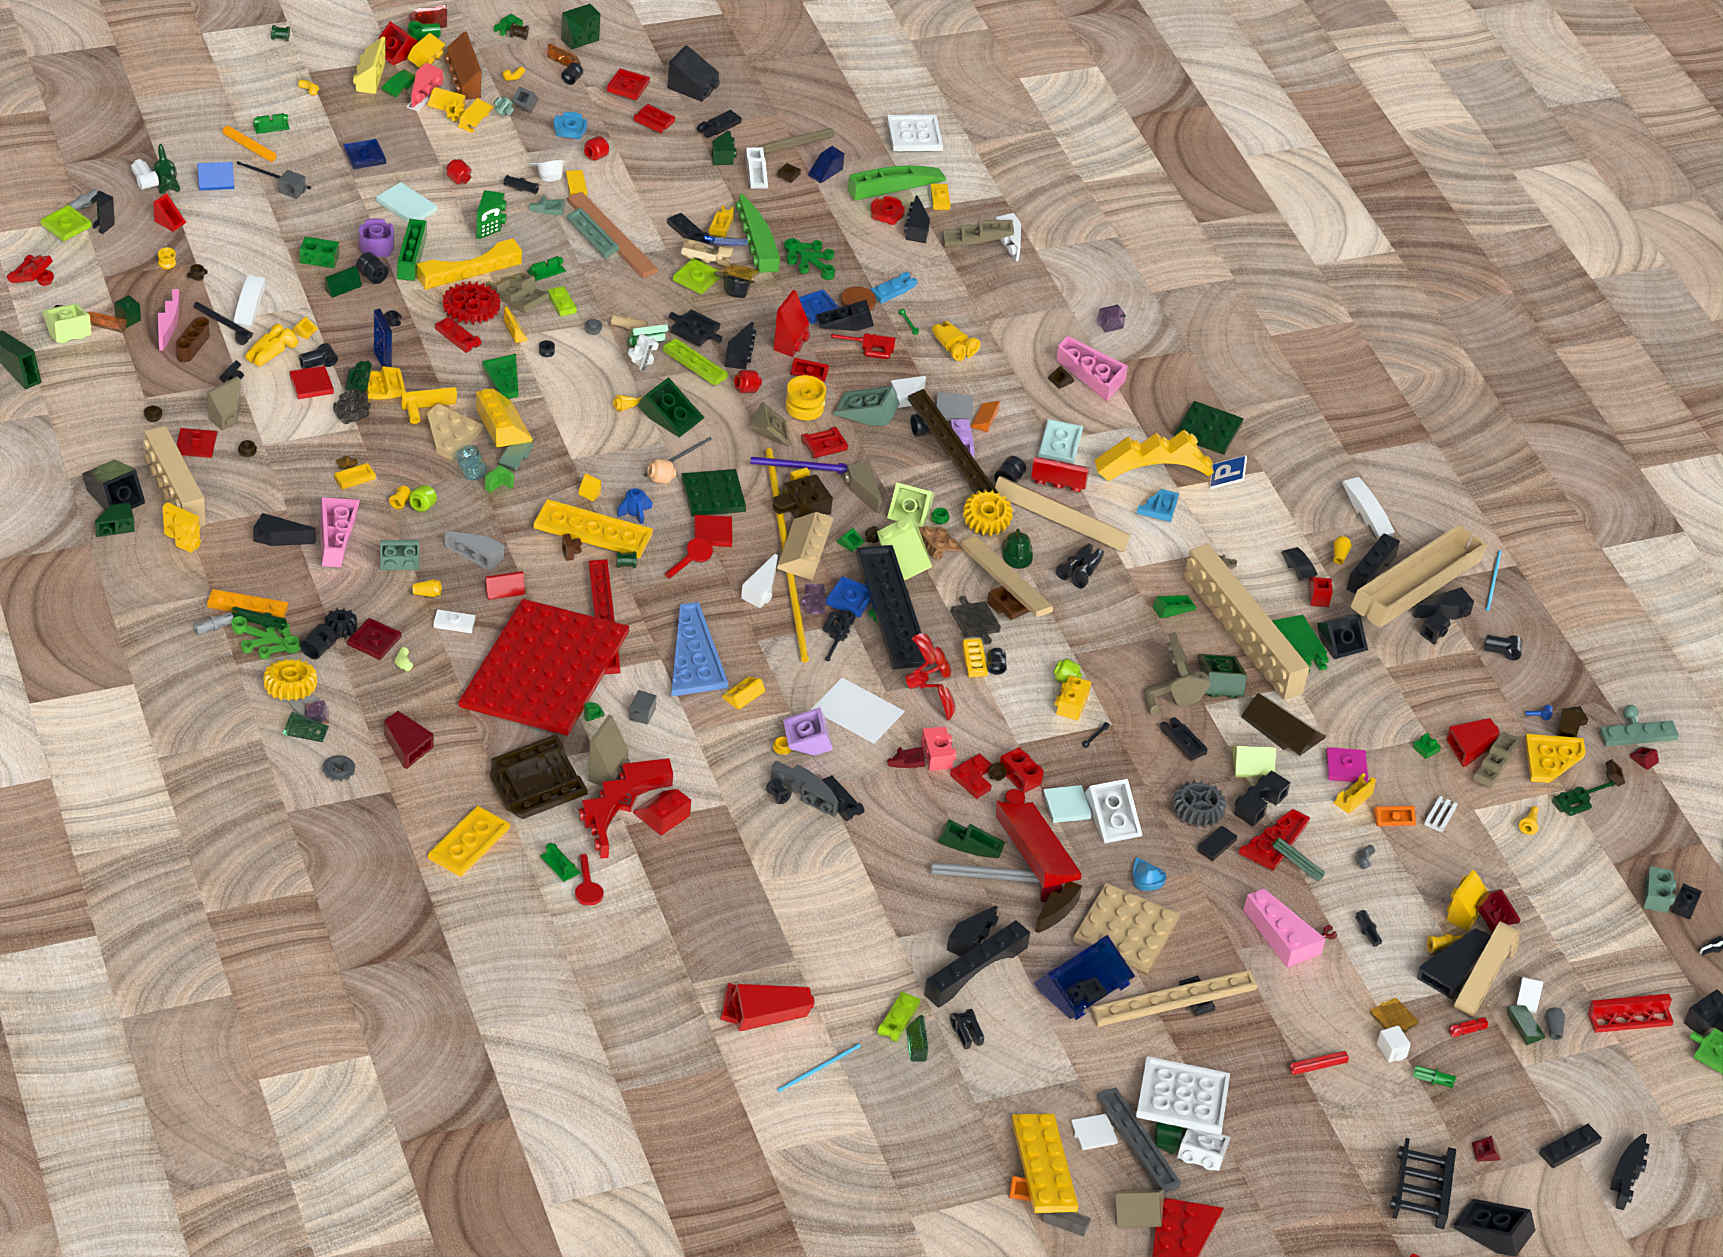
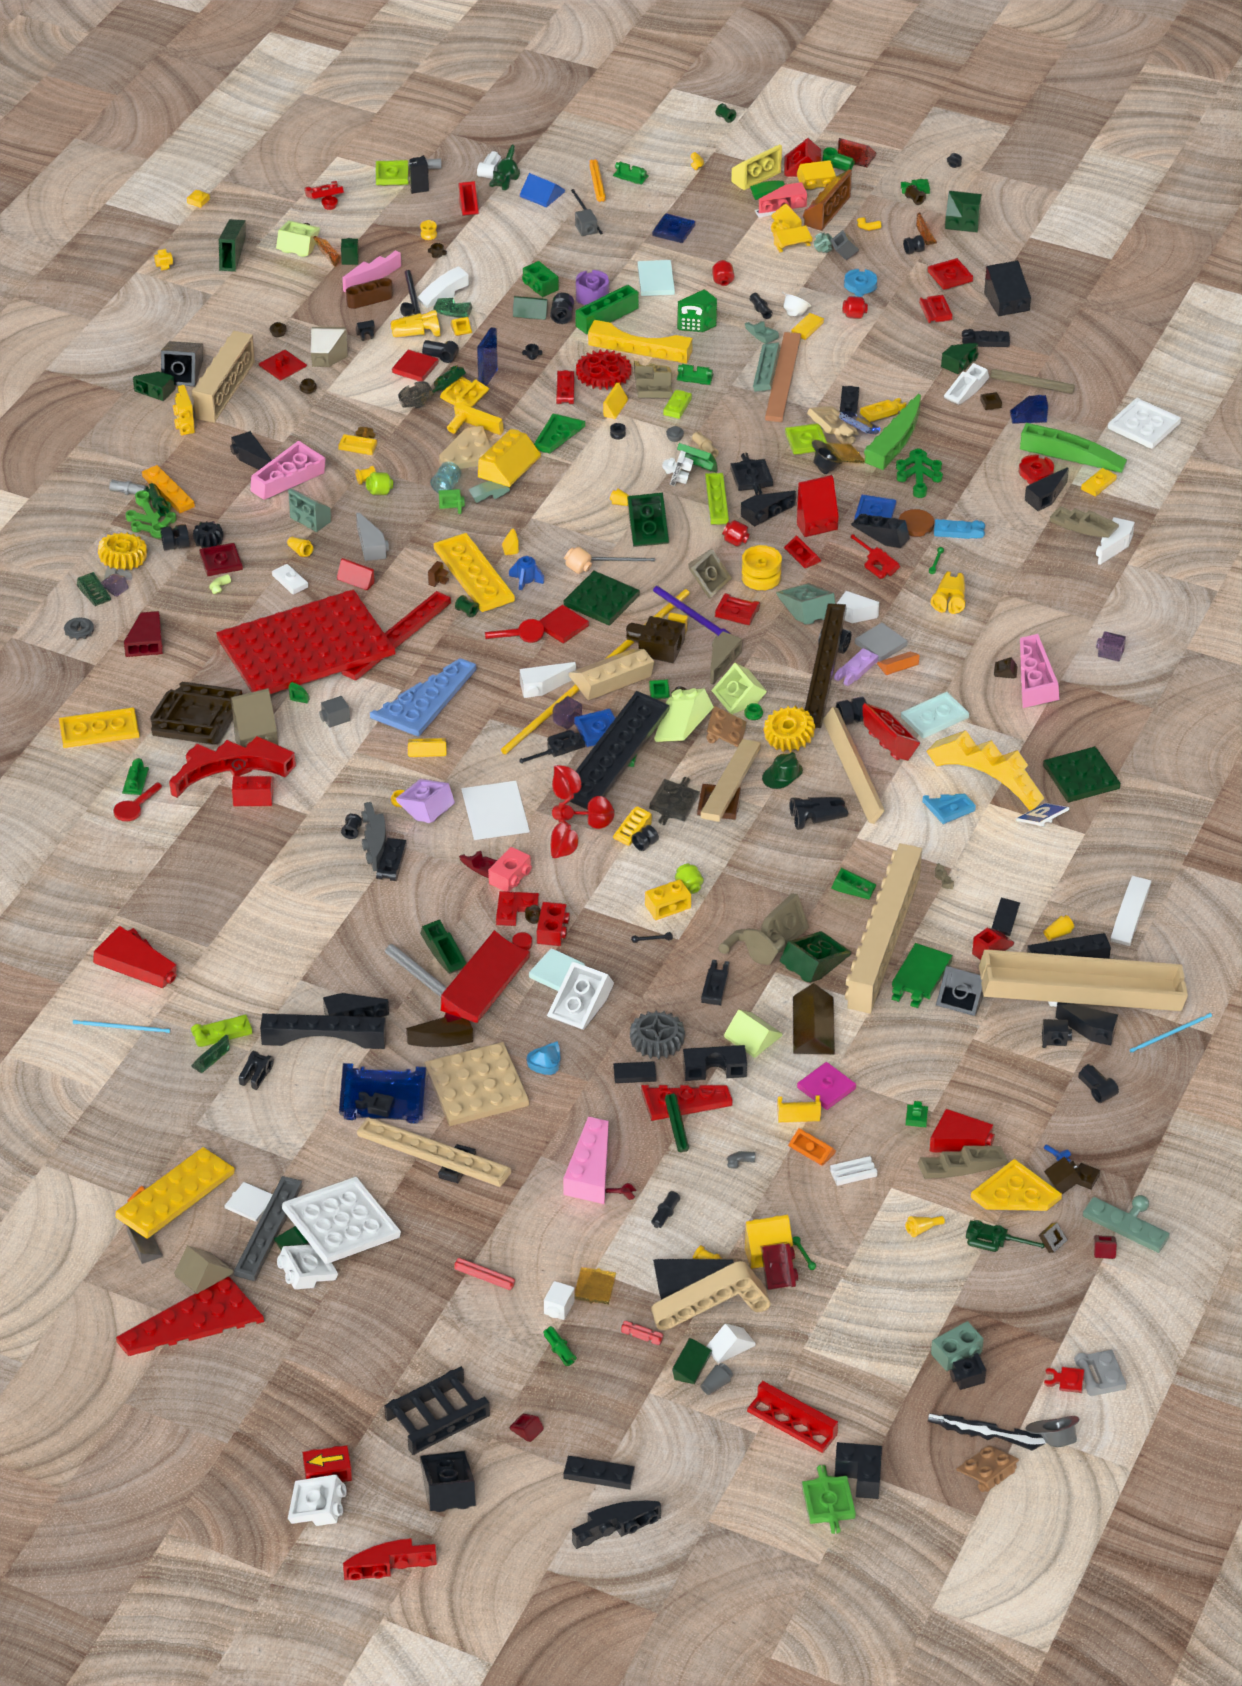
camera: 50 degrees right, 0 degrees up
none -> clear green slope [433,298,473,318]

